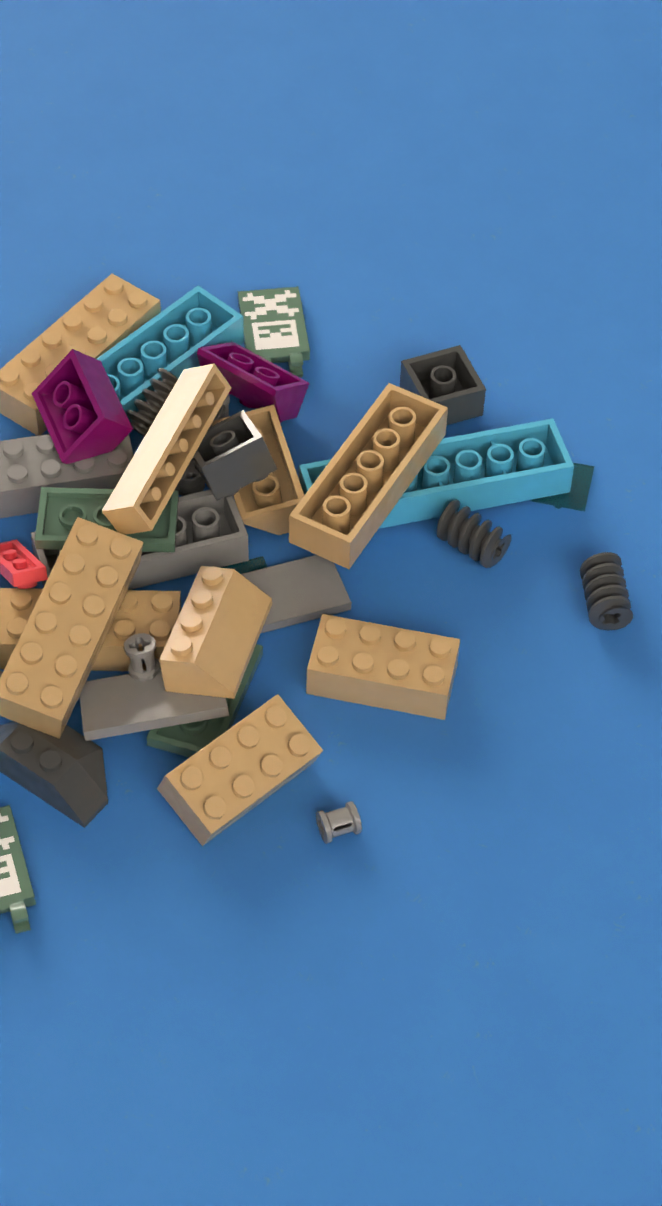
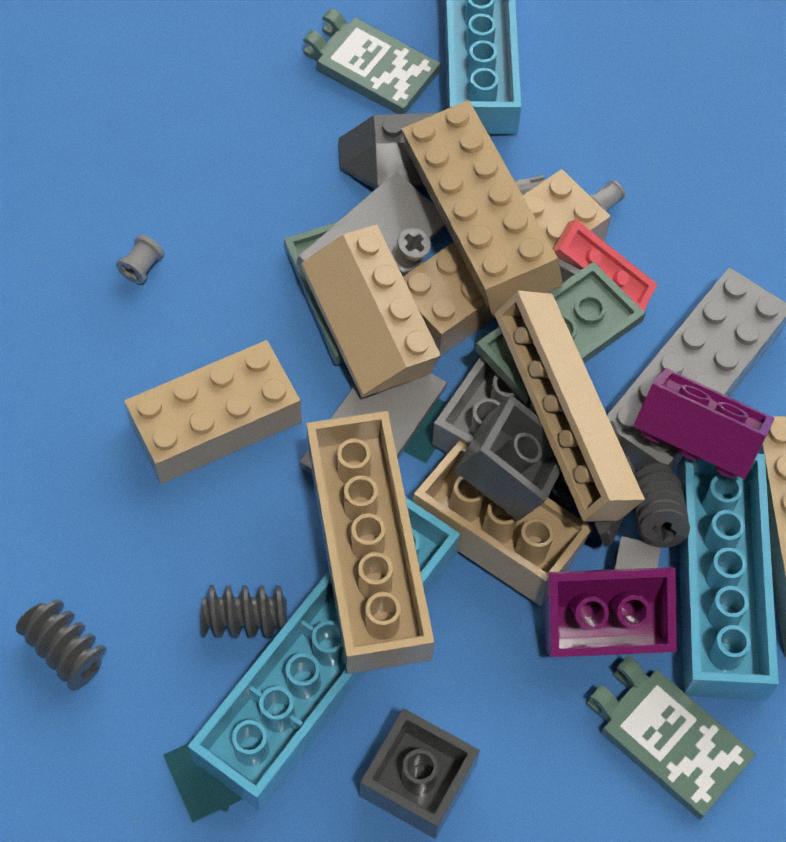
camera: 140 degrees right, 10 degrees up
tan brick [157,694,324,846] -> none

